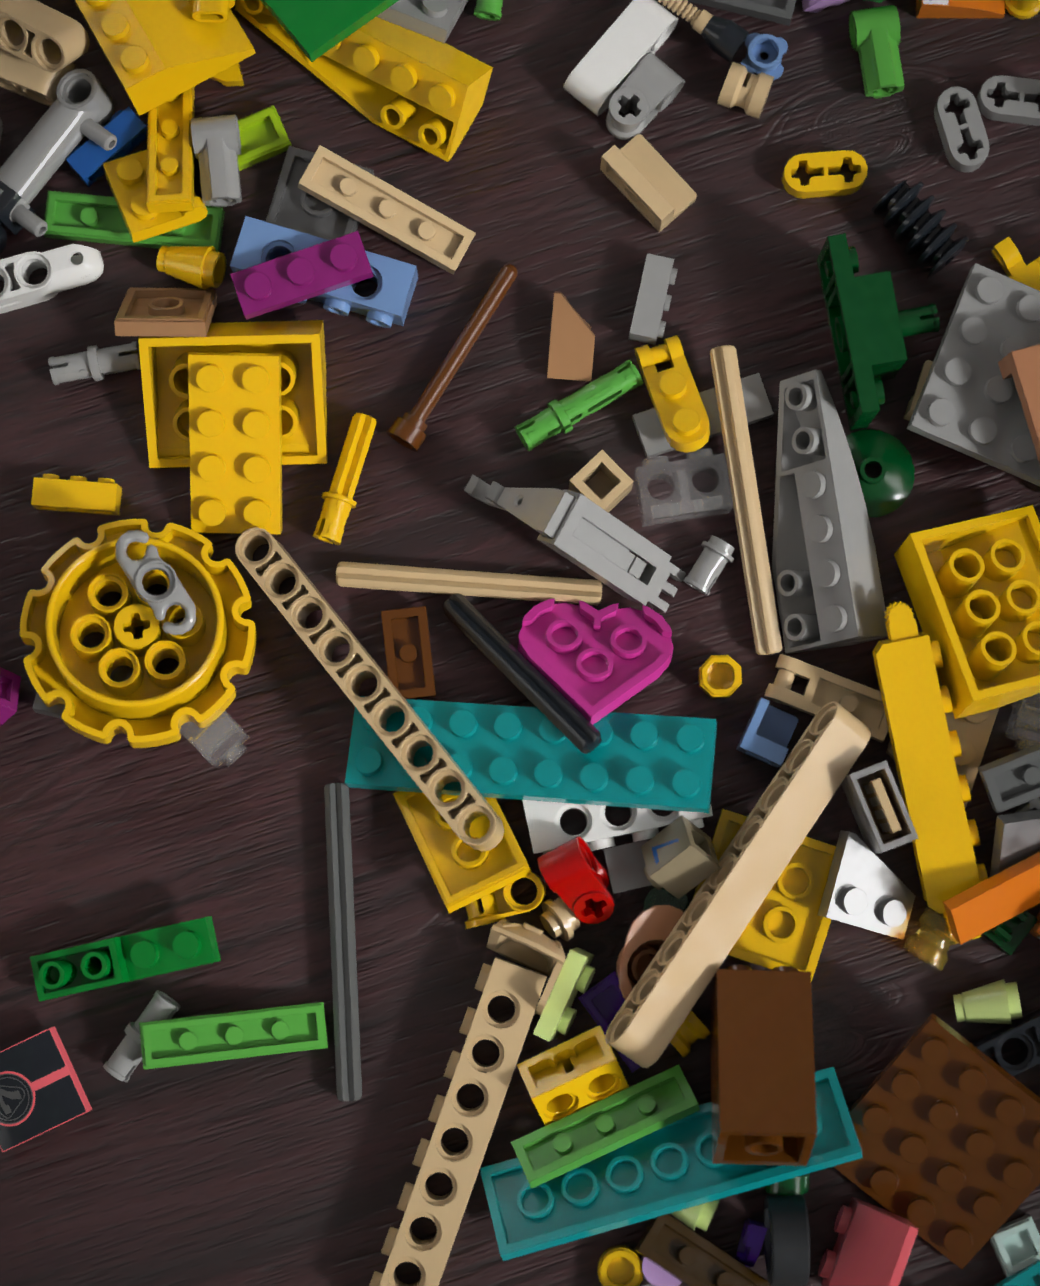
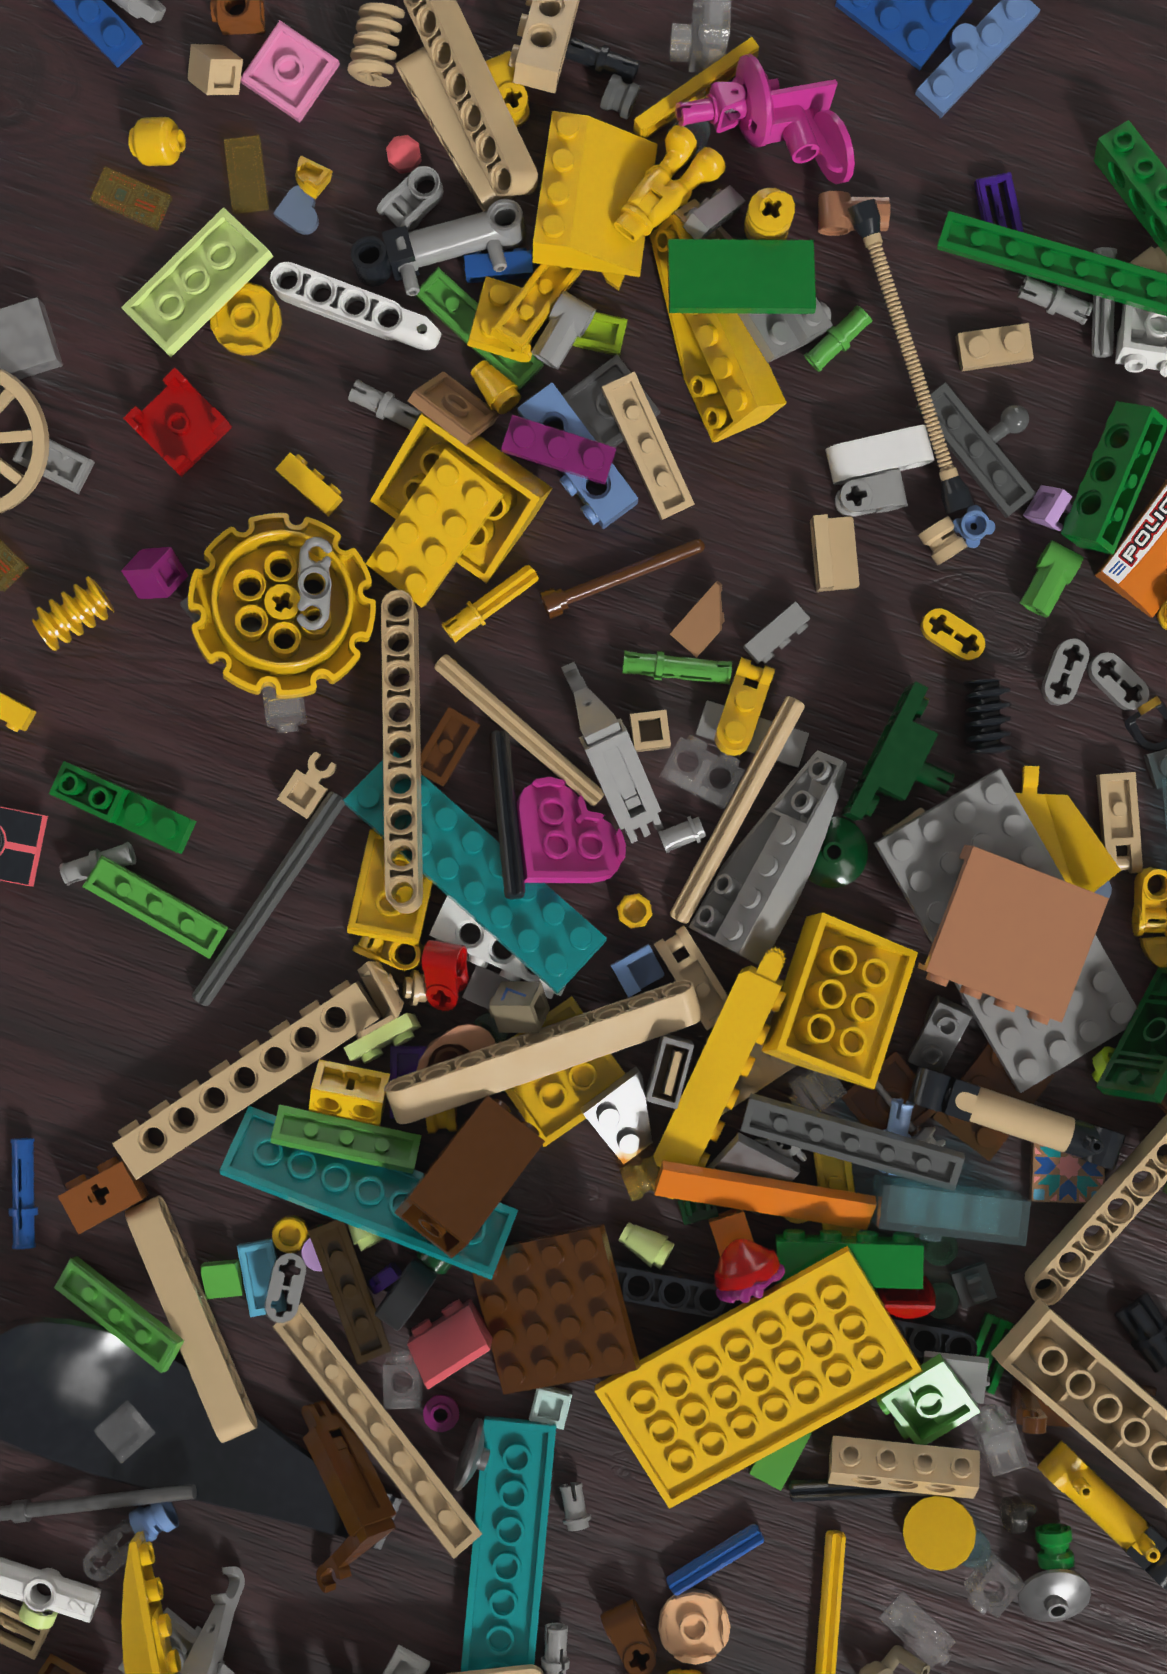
camera: 35 degrees right, 5 degrees up
none -> tan plate [277,752,337,819]

